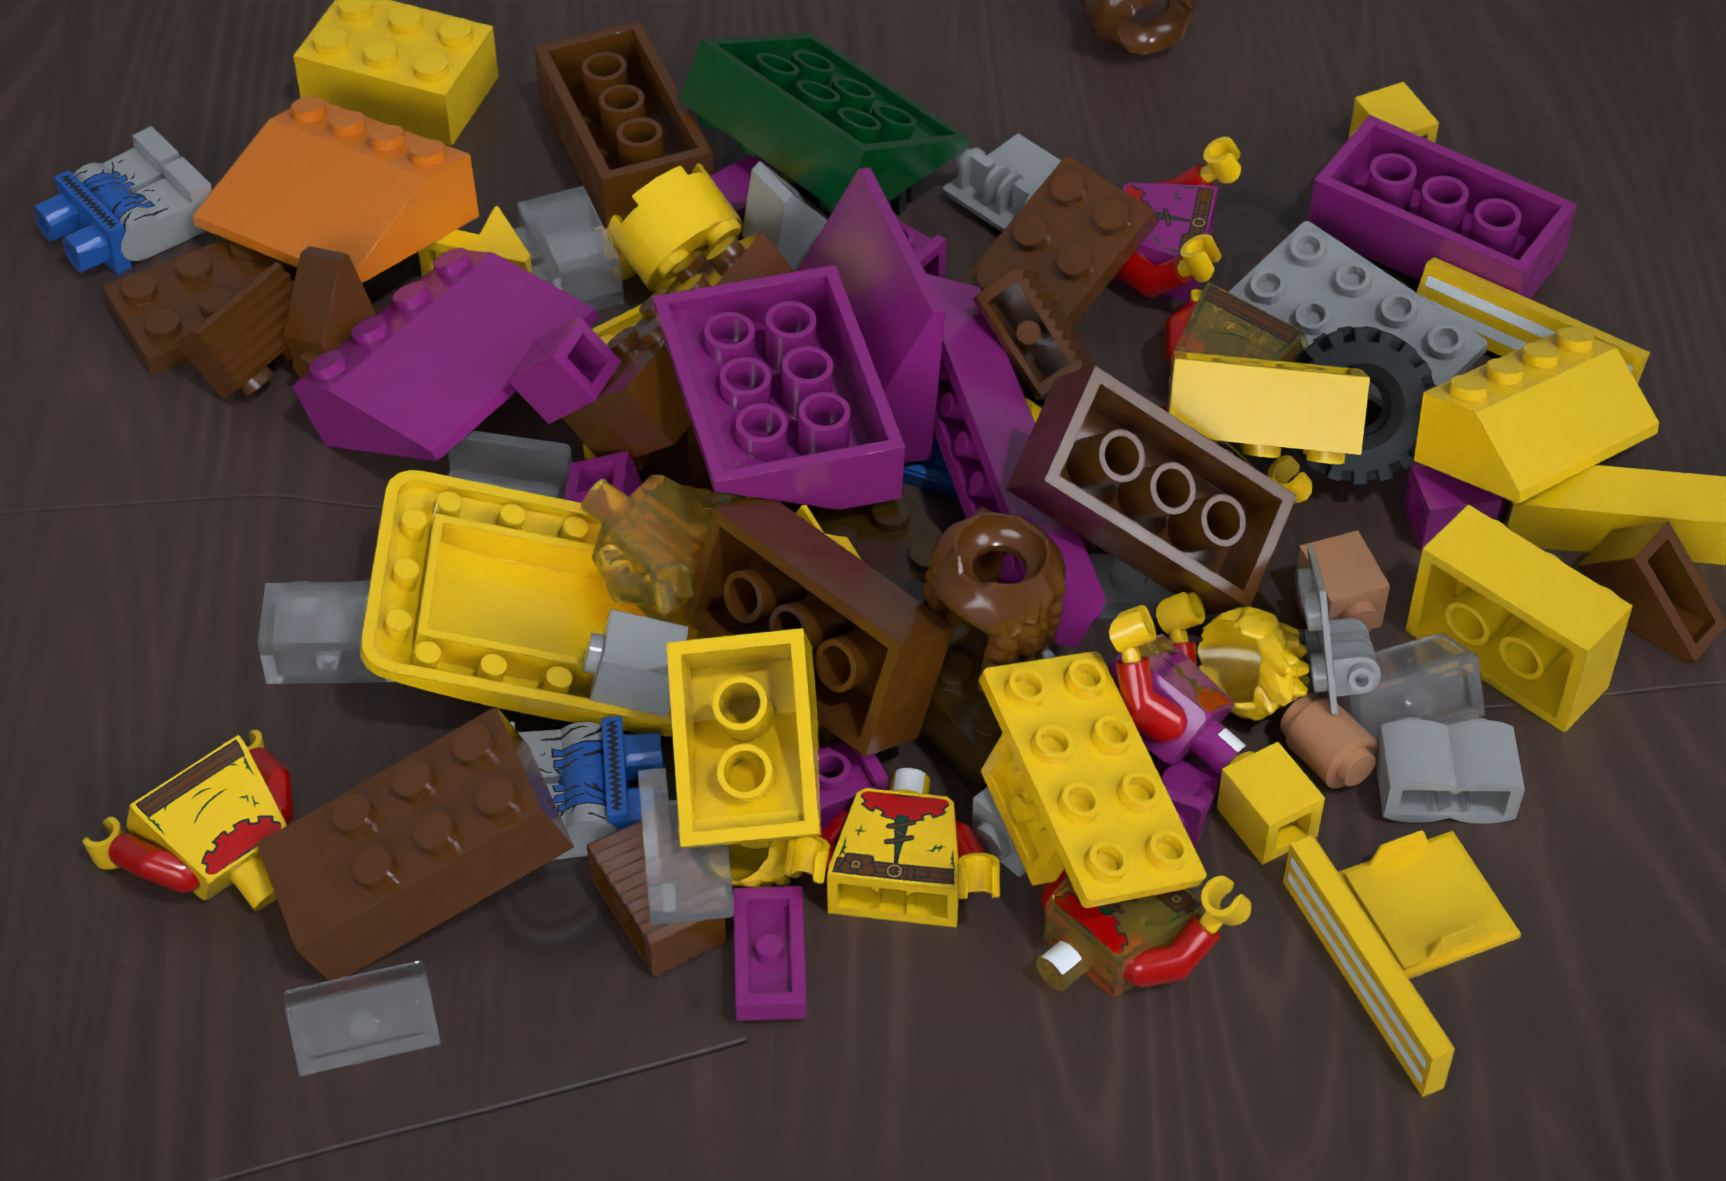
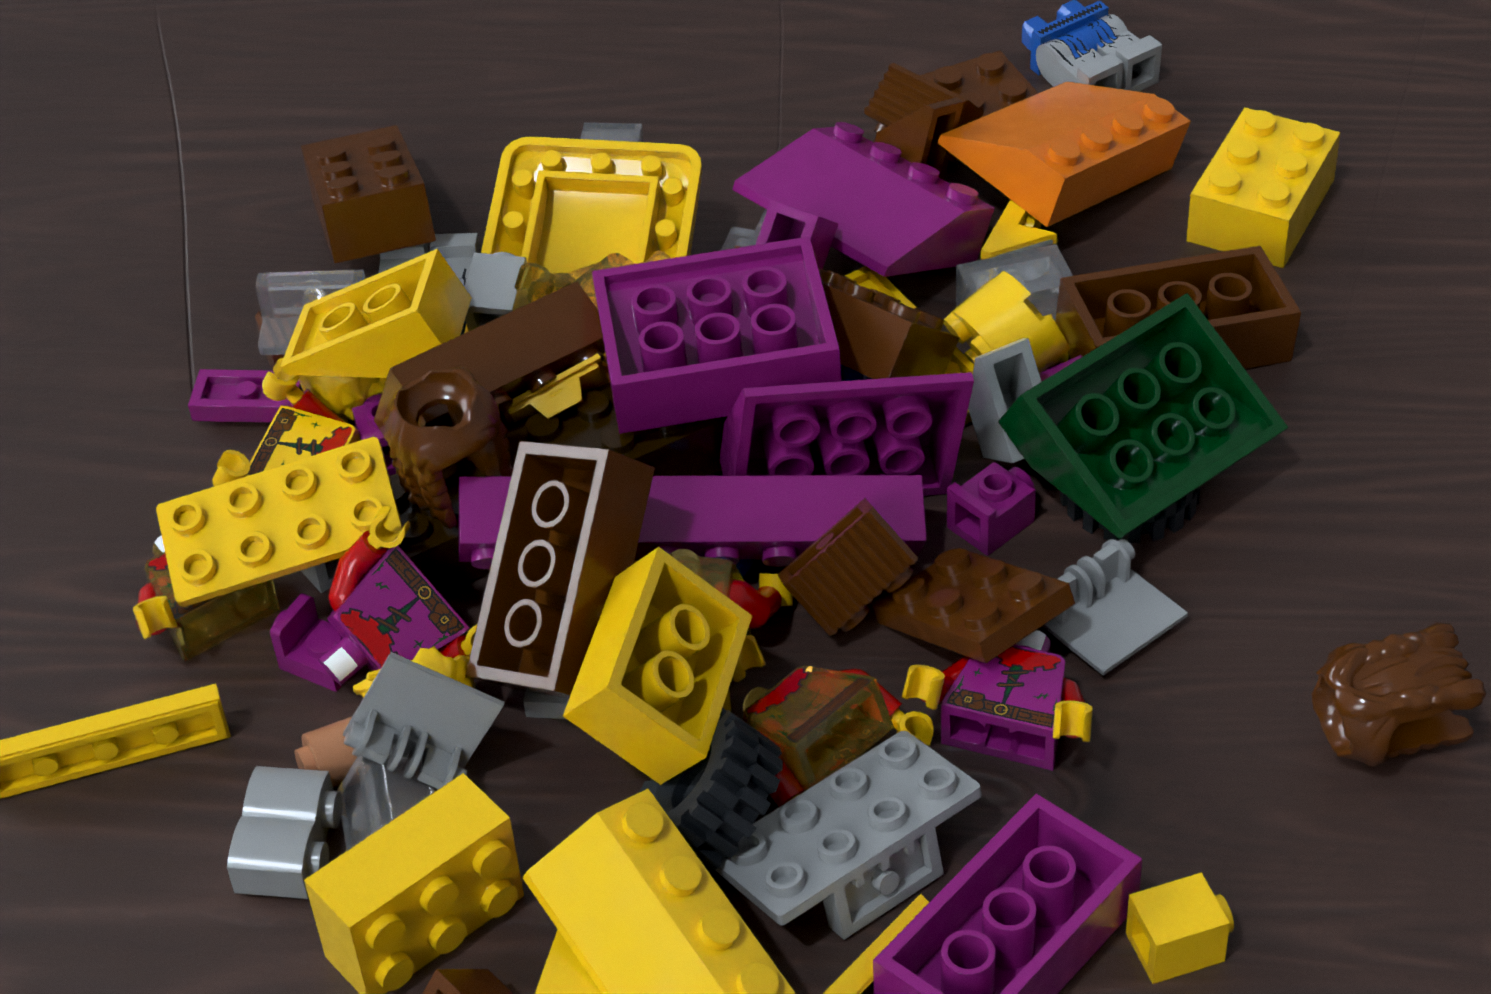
camera: 100 degrees right, 5 degrees down
torso [82,729,294,911] -> none
clear panel [284,961,441,1076] -> none
yellow brick [1217,742,1325,865] -> none
nougat brick [1293,530,1390,632] -> none
yellow piece [1338,830,1521,979] -> none

